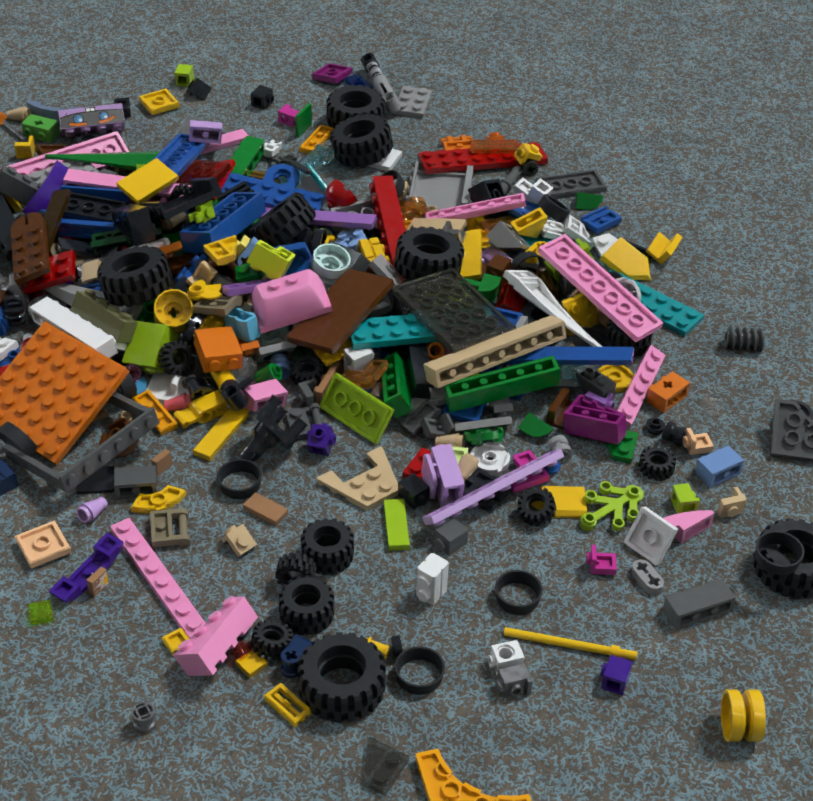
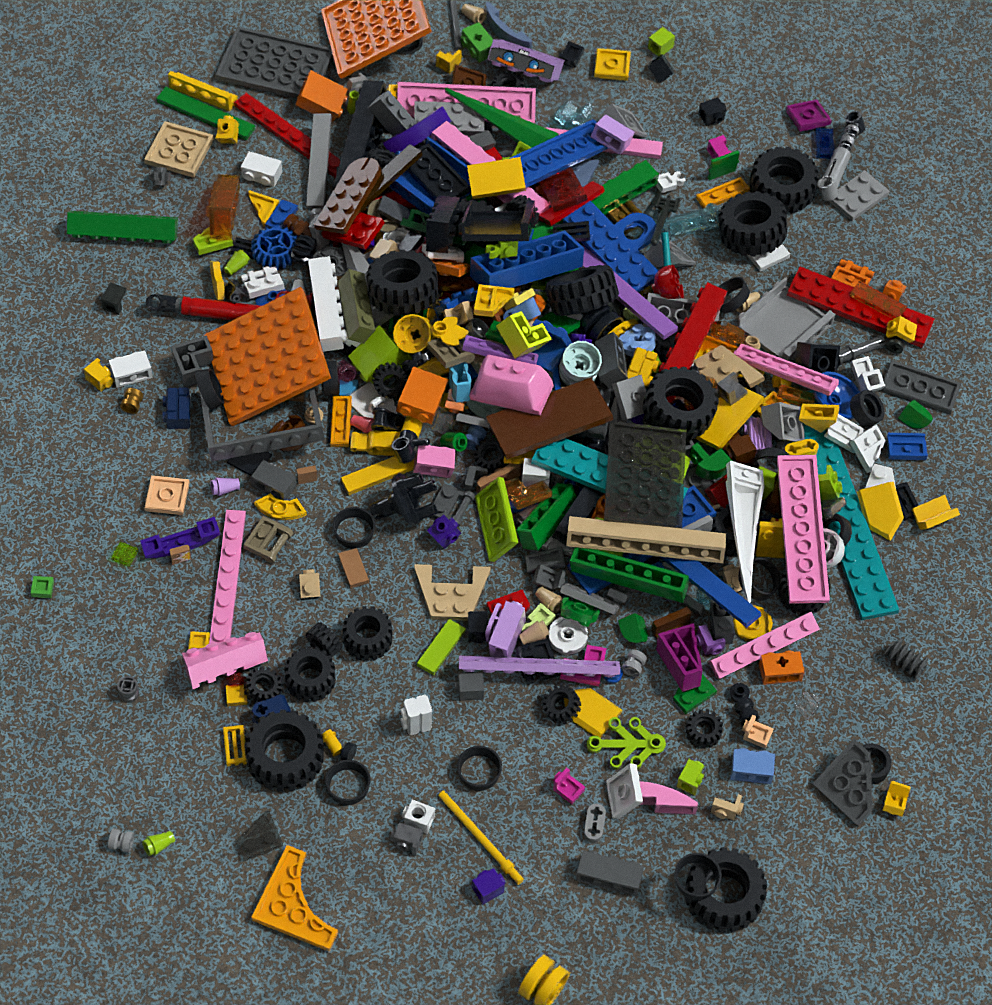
camera: 35 degrees right, 15 degrees up
none -> clear light blue brick [553,101,593,130]

